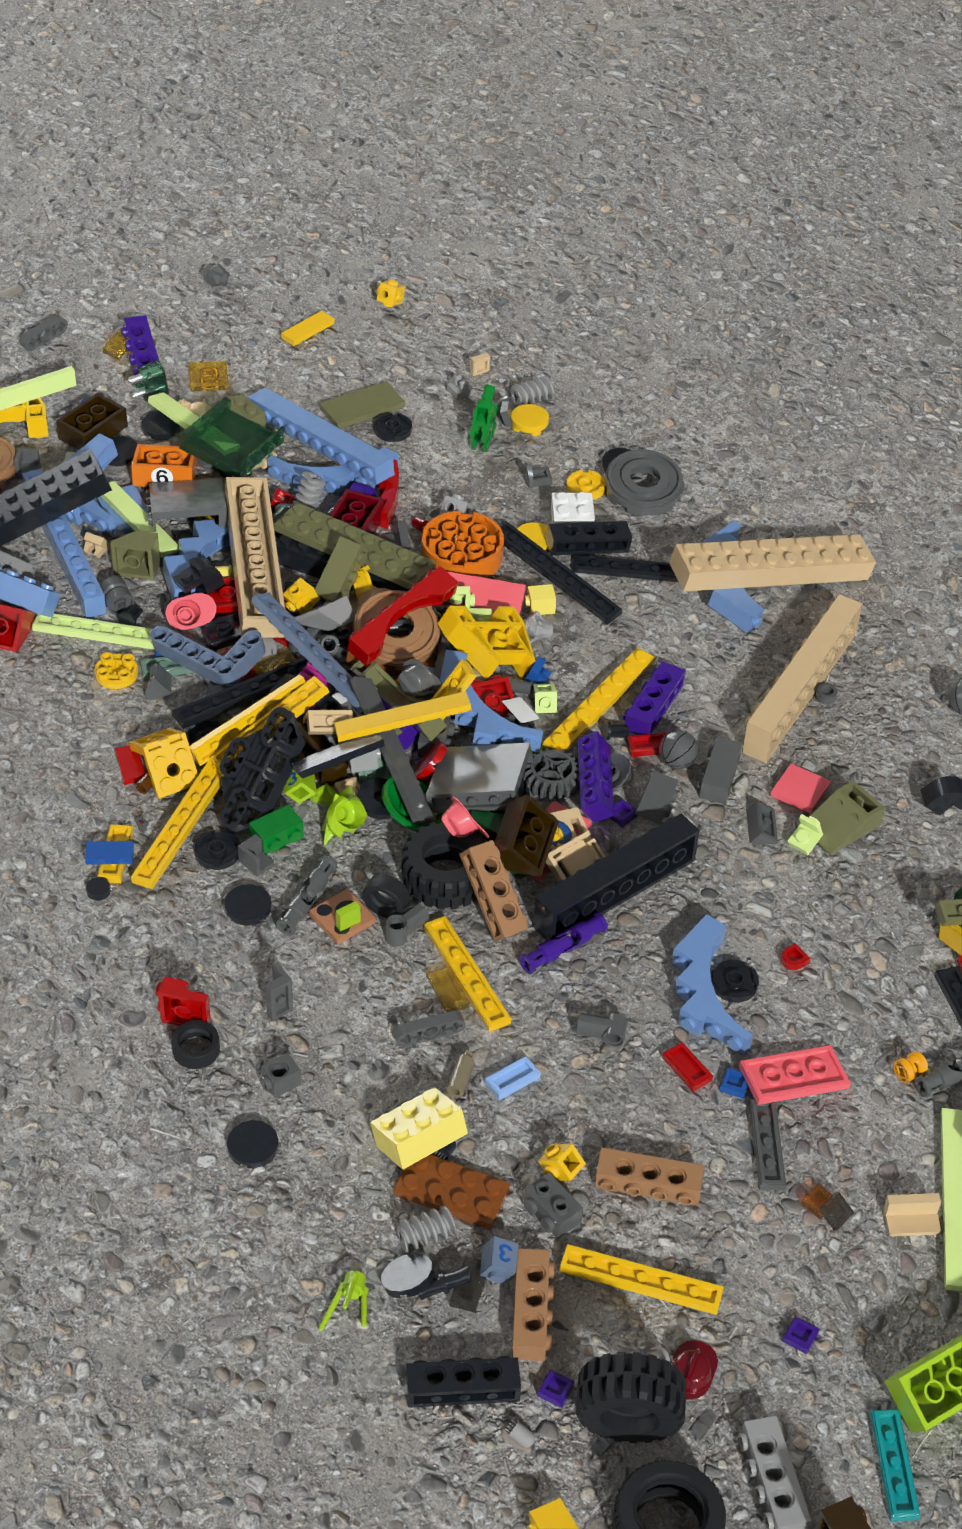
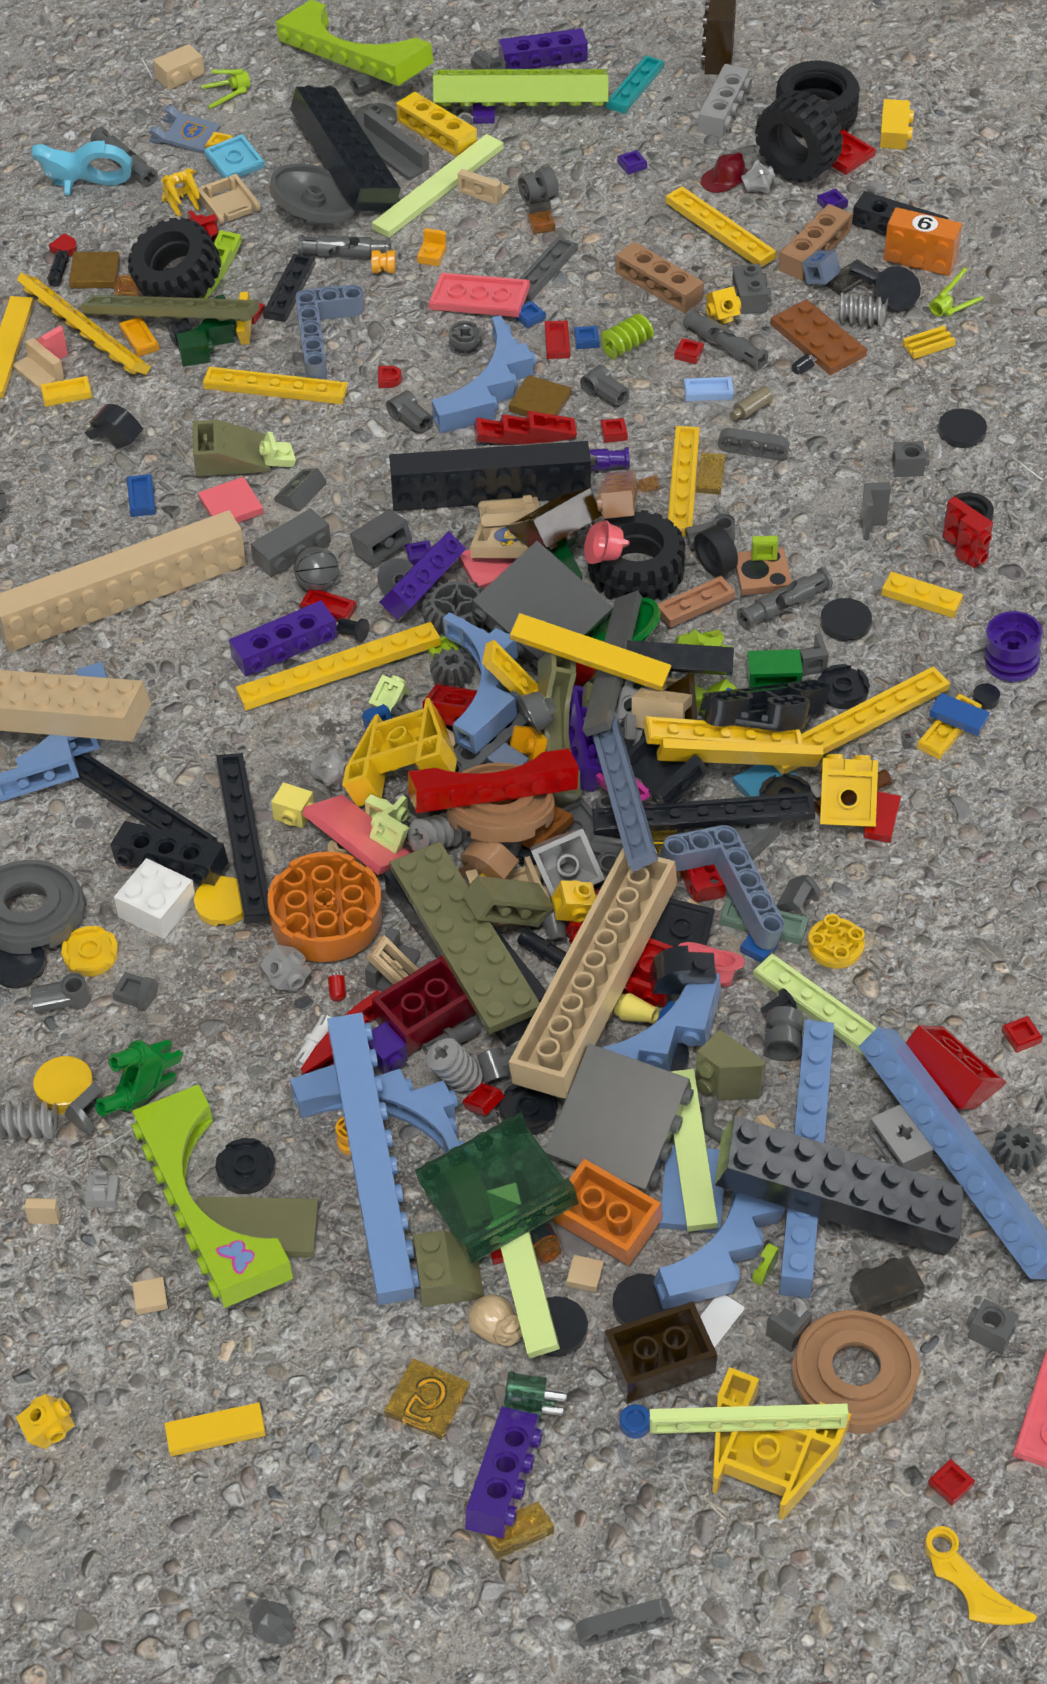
camera: 145 degrees left, 5 degrees up
light yellow brick [370,1087,468,1169] -> none
white sticker [502,697,540,723] -> none
black tile [711,959,759,1003] -> none
none -> dark grey piece [30,973,91,1013]
none -> blue tile [127,474,156,517]
none -> lime arch [130,1084,293,1308]
none -> tan tile [132,1277,168,1315]
none -> yellow tile [203,367,348,405]
none -> white pin [293,1015,331,1070]
none -> sand blue beam [296,285,364,380]
none -> tan tile [366,935,419,985]
none -> dark grey piece [386,390,433,433]
none -> light orange bracket [417,228,447,267]
none -> dark grey wheel [449,321,482,356]
none -> red slope [474,411,577,444]
none -> pearl gold tile [508,375,572,416]
none -> dark grey wheel [518,166,559,204]
none -> blue tile [574,326,600,349]
none -> lime piece [600,313,654,359]
none -> red tile [600,418,628,443]
none -> clear orange piece [637,475,664,492]
none -> nougat plate [657,576,735,628]
none -> red tile [674,338,704,365]
none -> dark grey piece [683,308,768,370]
none -> red tile [831,130,876,175]
none -> yellow plate [881,571,964,618]
none -> orange brick [883,207,963,276]
none -> yellow tile [902,325,956,359]
none -> dark purple wheel [985,611,1042,682]

